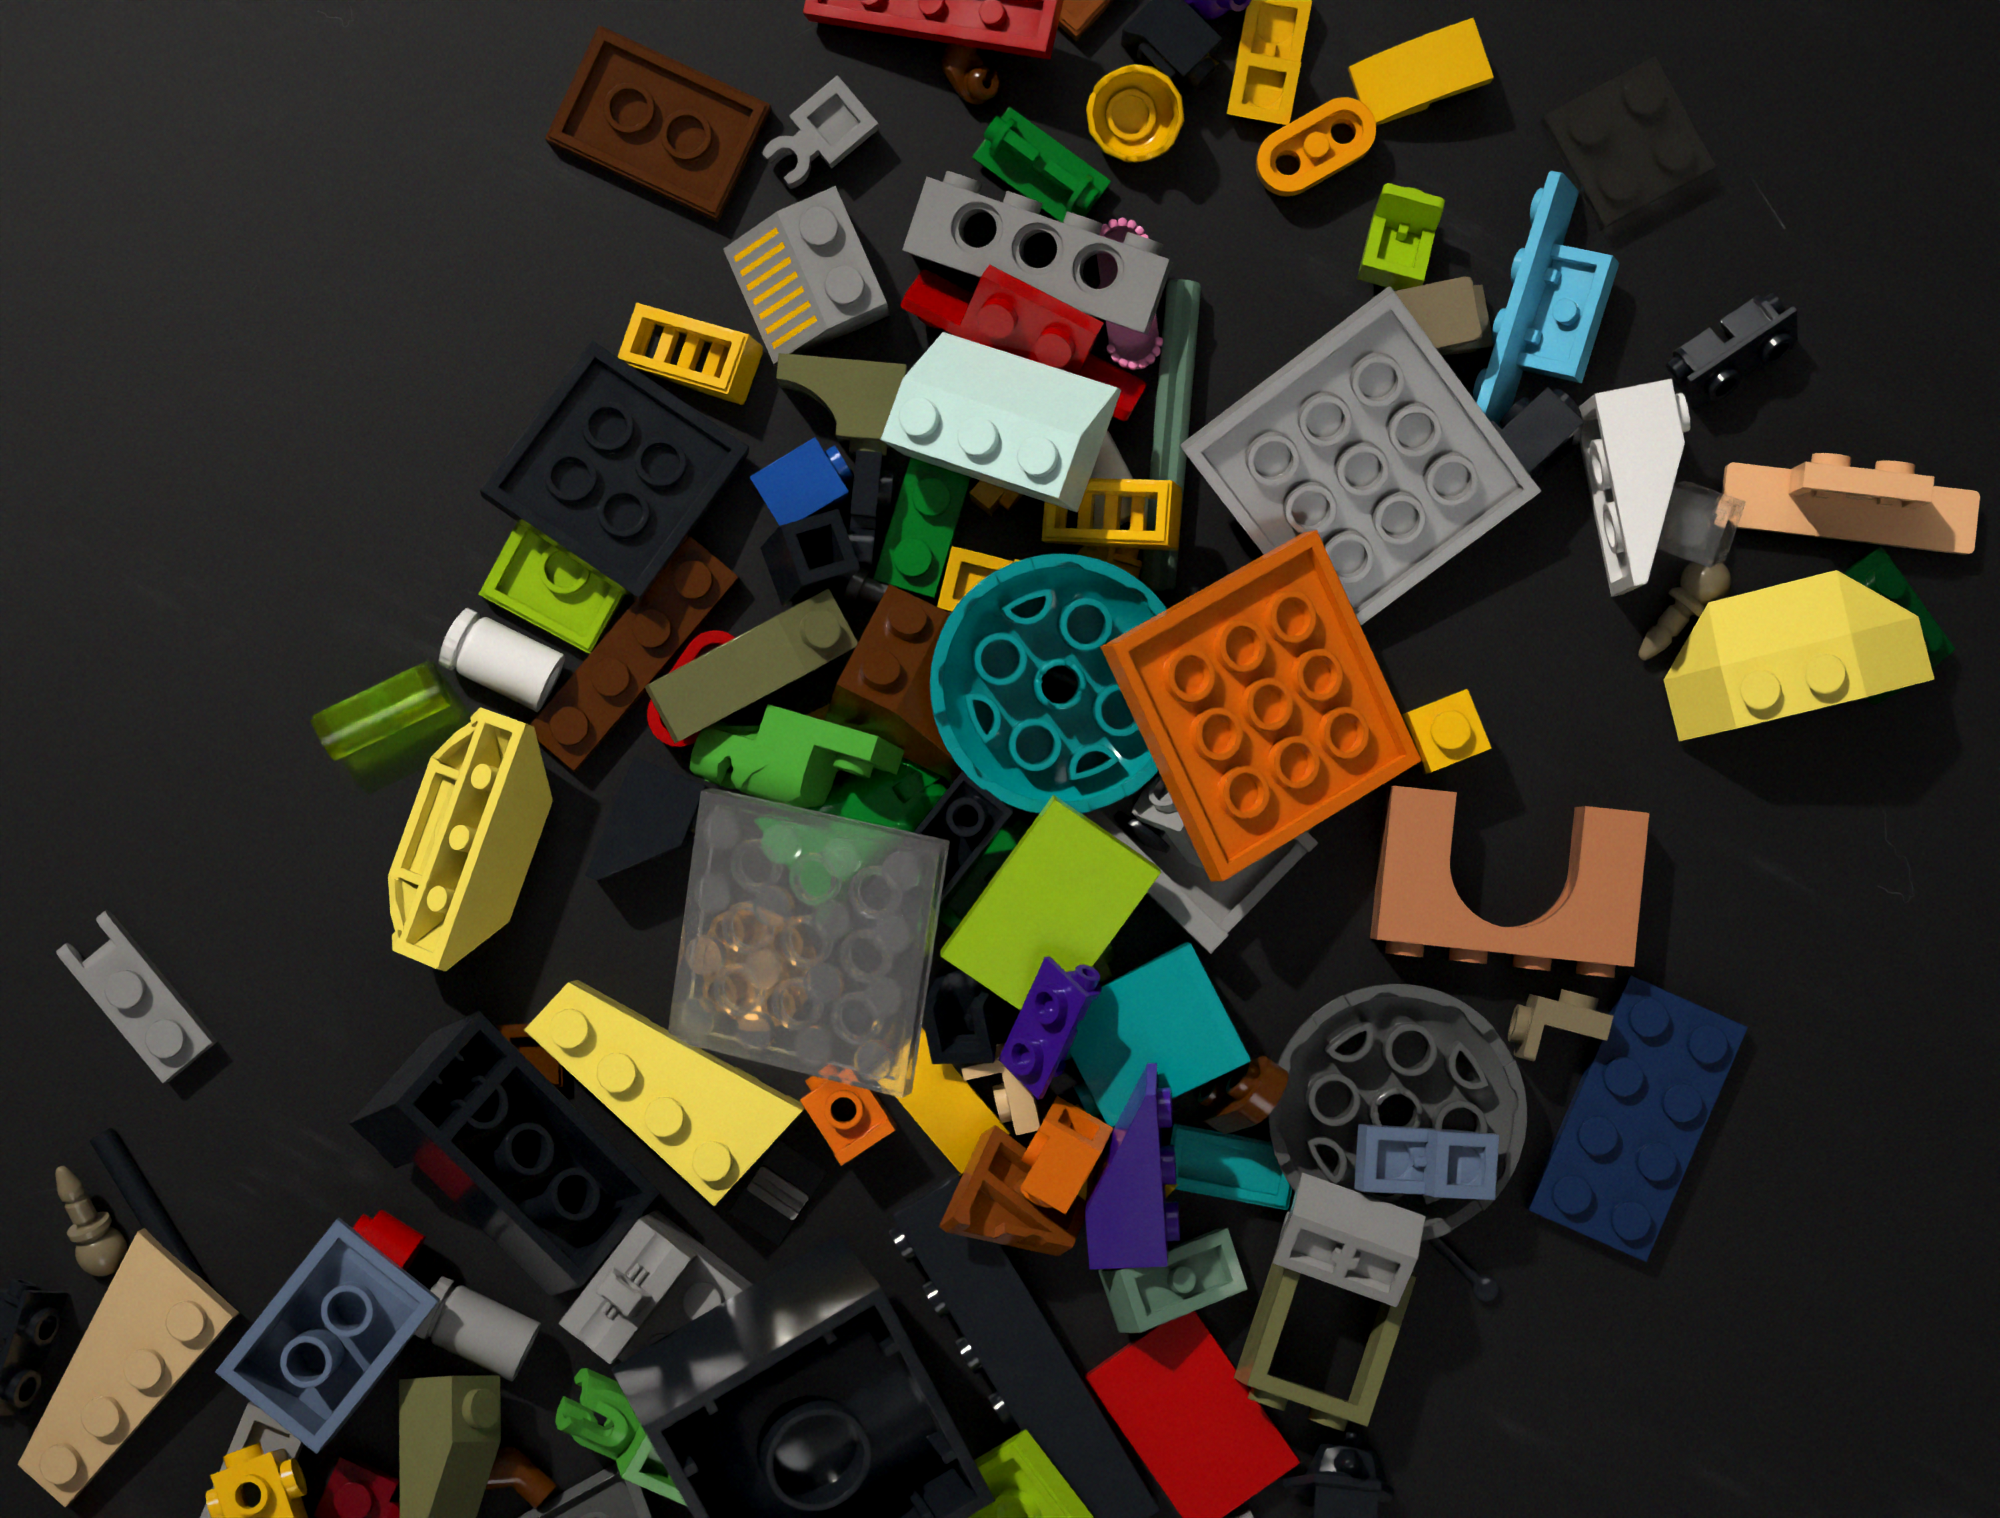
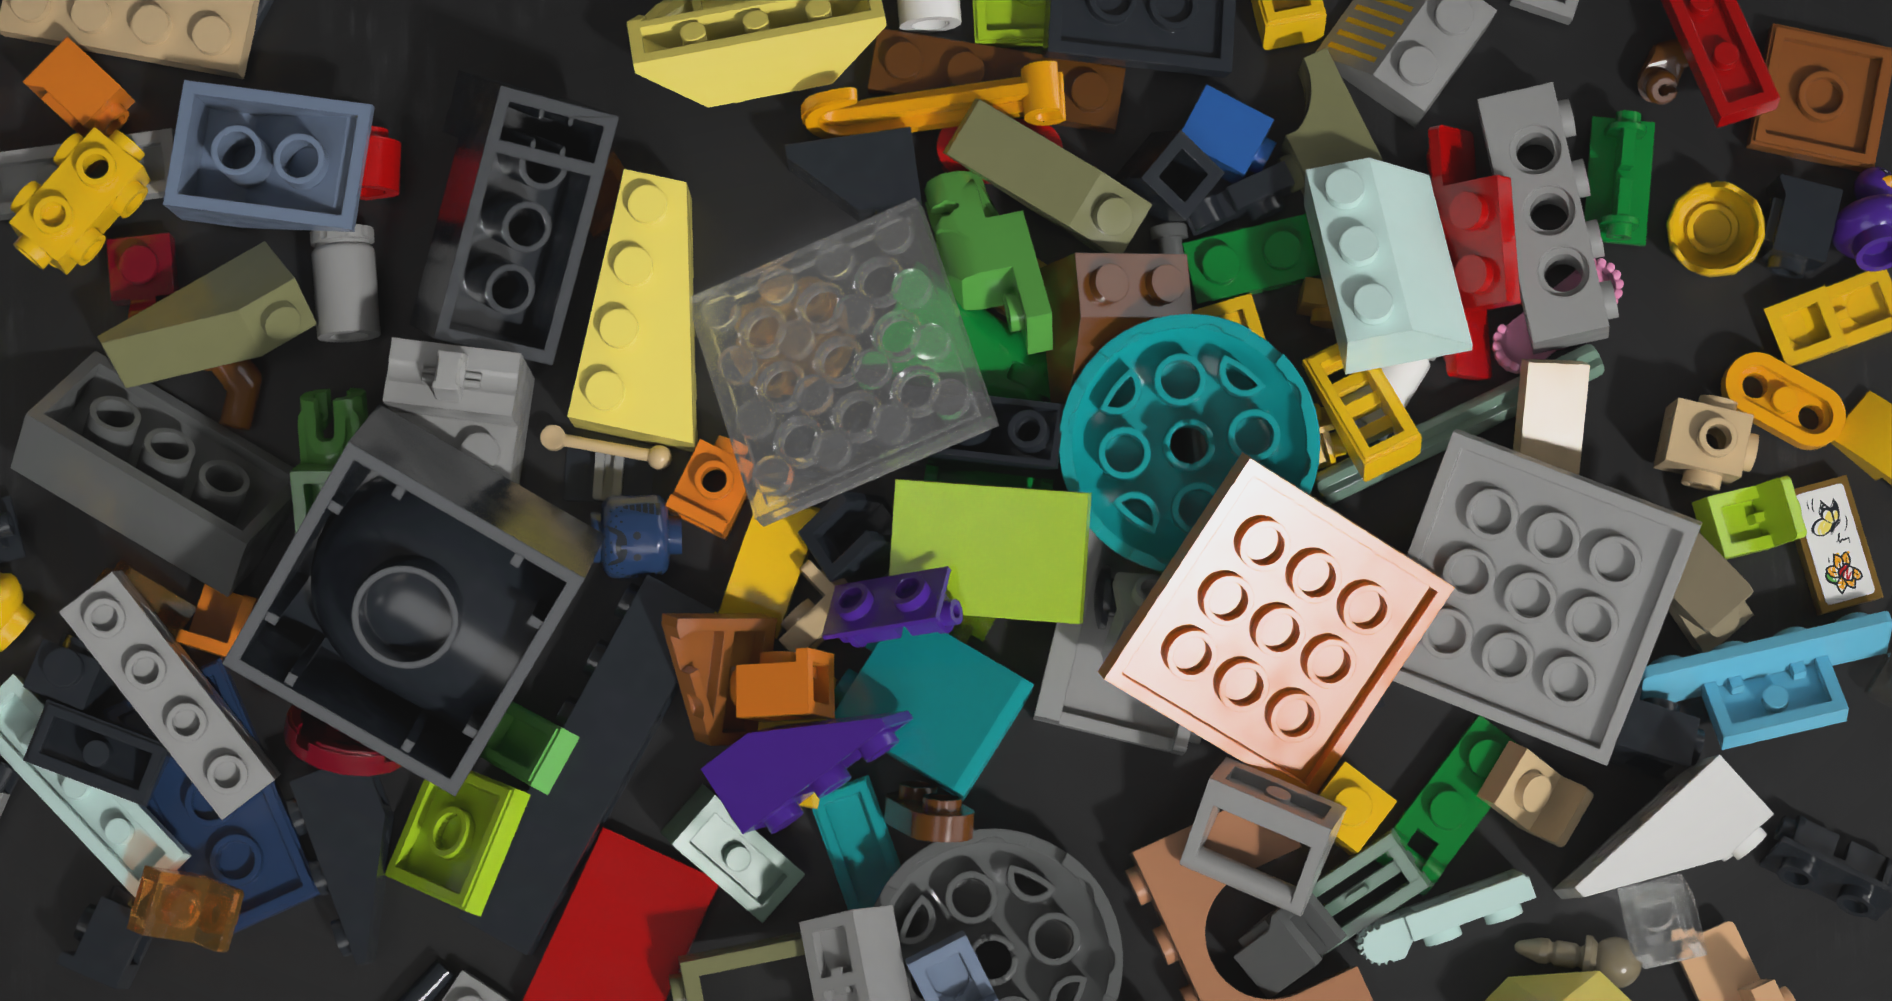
camera: 55 degrees right, 5 degrees down
none -> orange window [23,36,135,137]
none -> bright green tile [479,701,580,795]
none -> tan hinge [540,425,672,470]
none -> dark blue head [591,494,682,578]
none -> light orange piece [801,61,1066,139]
none -> light grey tile [1180,757,1347,917]
none -> dark grey window [1234,893,1347,999]
none -> sand green tile [1312,828,1431,956]
none -> light aqua hinge [1354,869,1536,966]
none -> green plate [1375,715,1519,897]
none -> tan bracket [1477,741,1594,847]
none -> tile [1513,359,1590,475]
none -> tan brick [1653,395,1759,491]
none -> tile [1794,475,1884,616]

